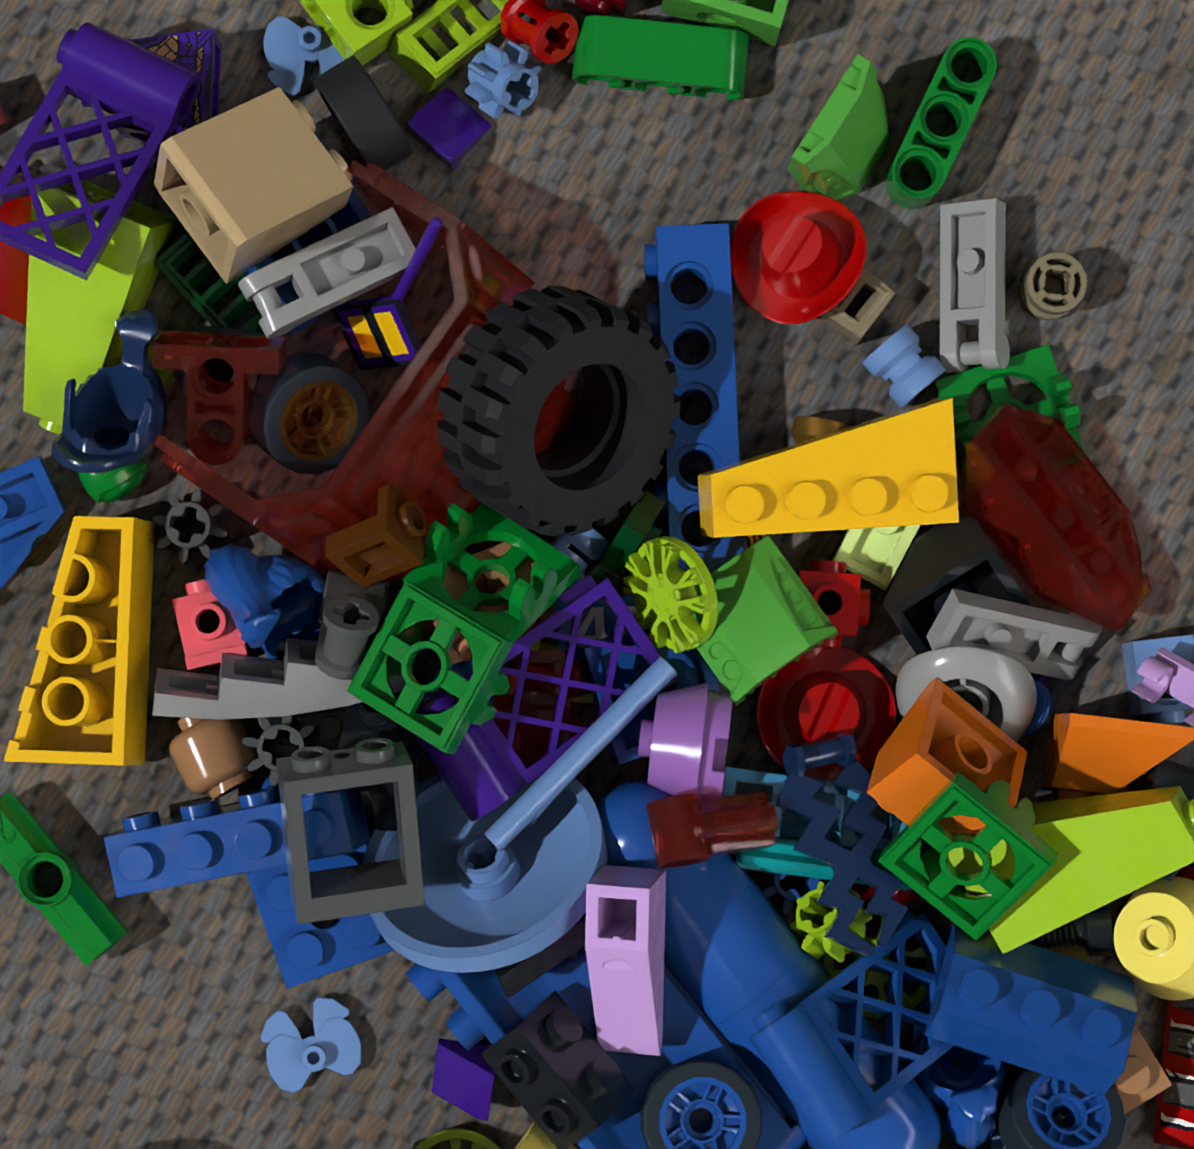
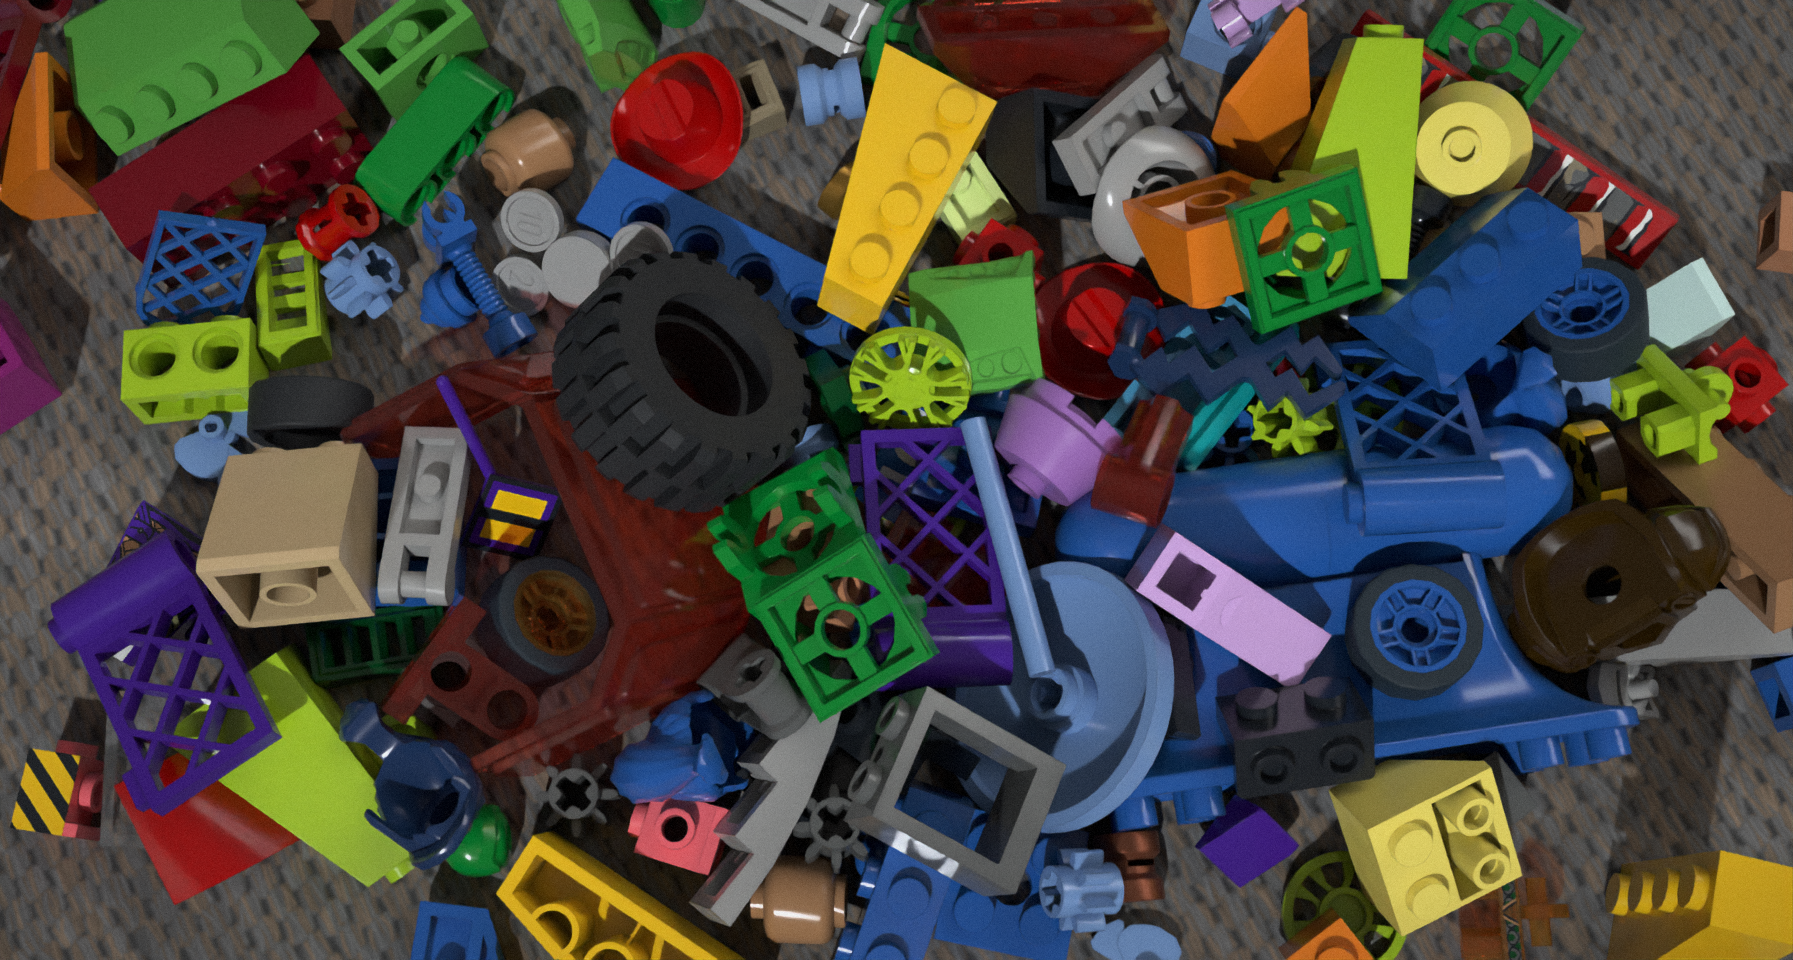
camera: 50 degrees left, 10 degrees down
reddish brown bracket [325,483,427,588] -> none
dark purple slope [406,87,492,171] -> none
none -> blue plate [420,266,480,329]
none -> blue bar [422,191,538,359]
none -> medium nougat head [481,109,576,197]
none -> light grey piece [491,188,673,316]
none -> medium blue gear [1039,848,1124,933]
none -> copper wheel [1092,831,1165,903]

